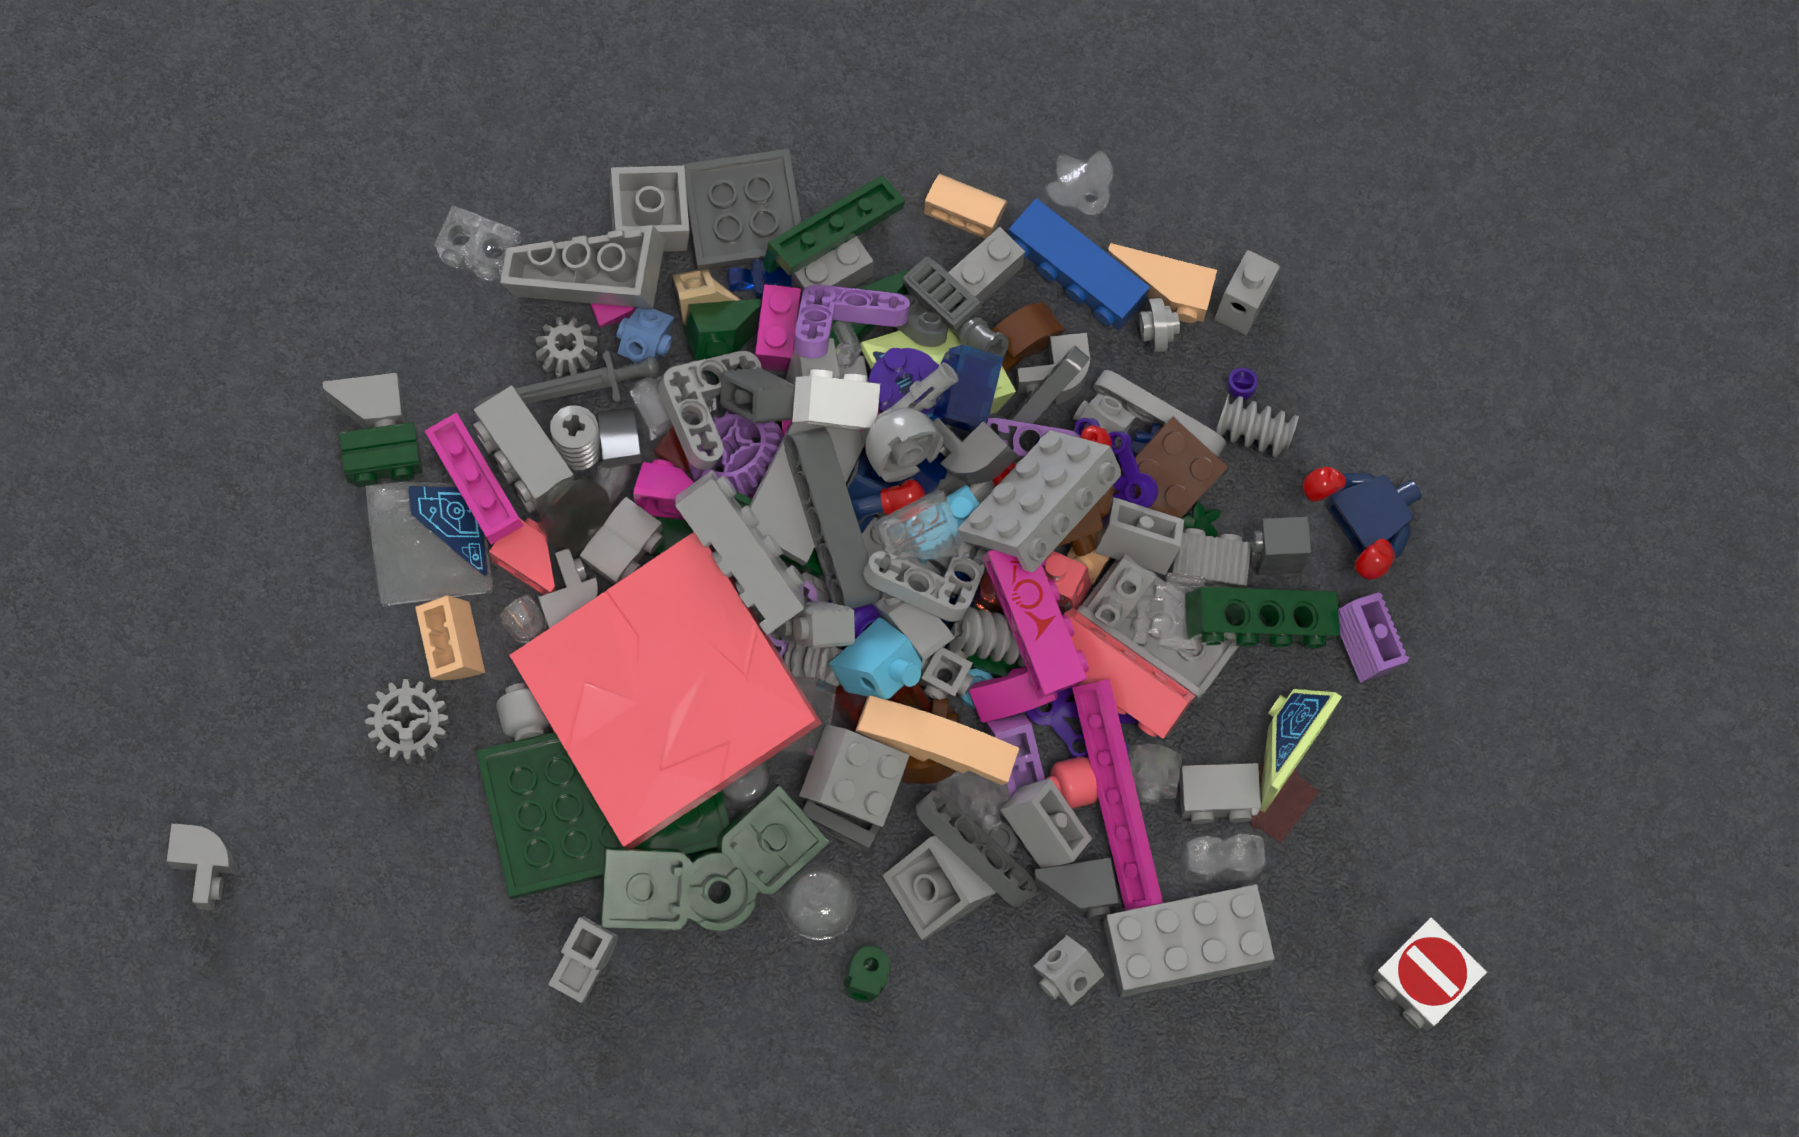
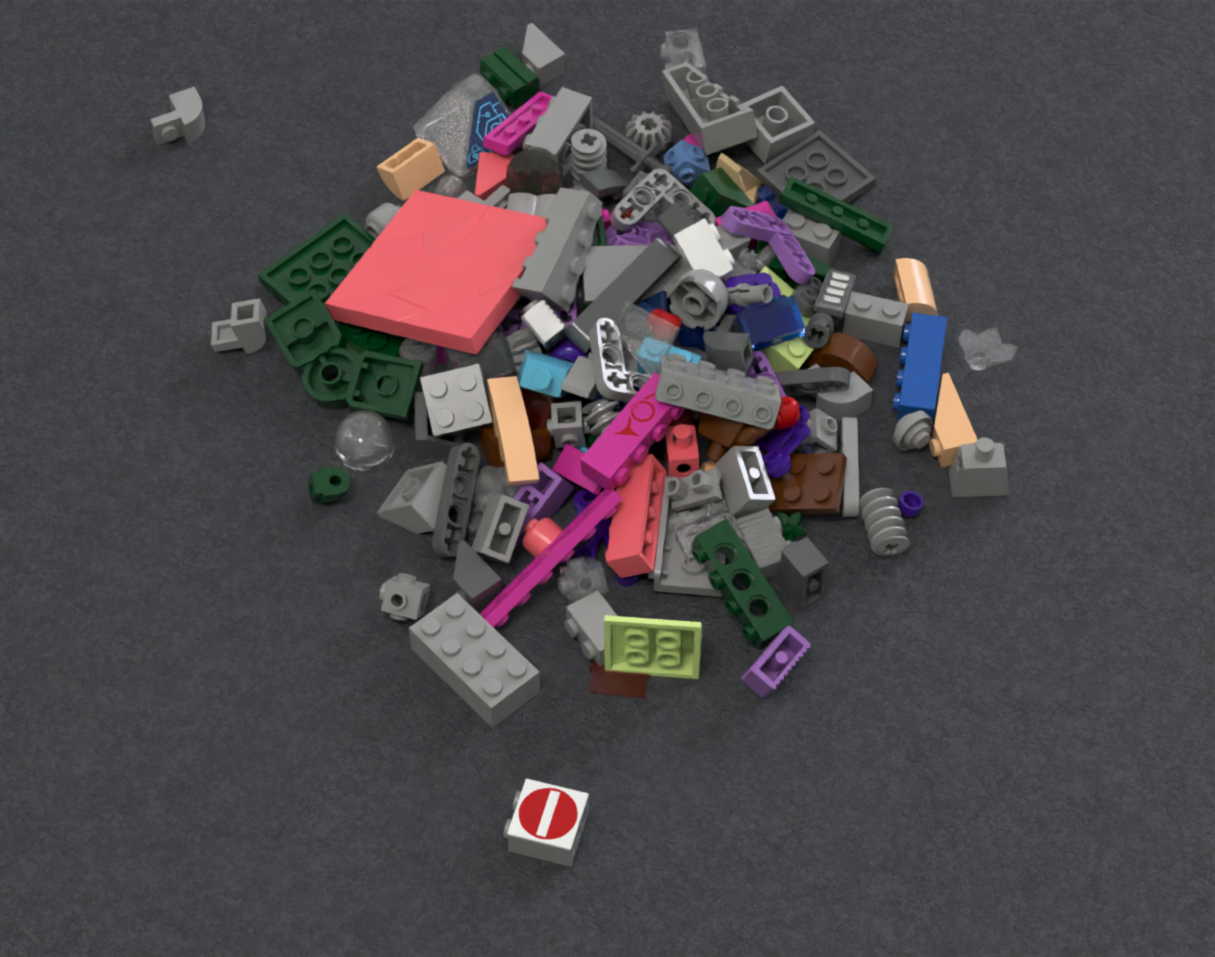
camera: 65 degrees right, 20 degrees down
light grey gear [365,679,450,764] -> none
clear brick [1182,834,1266,883] -> none
dark blue torso [1303,467,1422,580] -> none

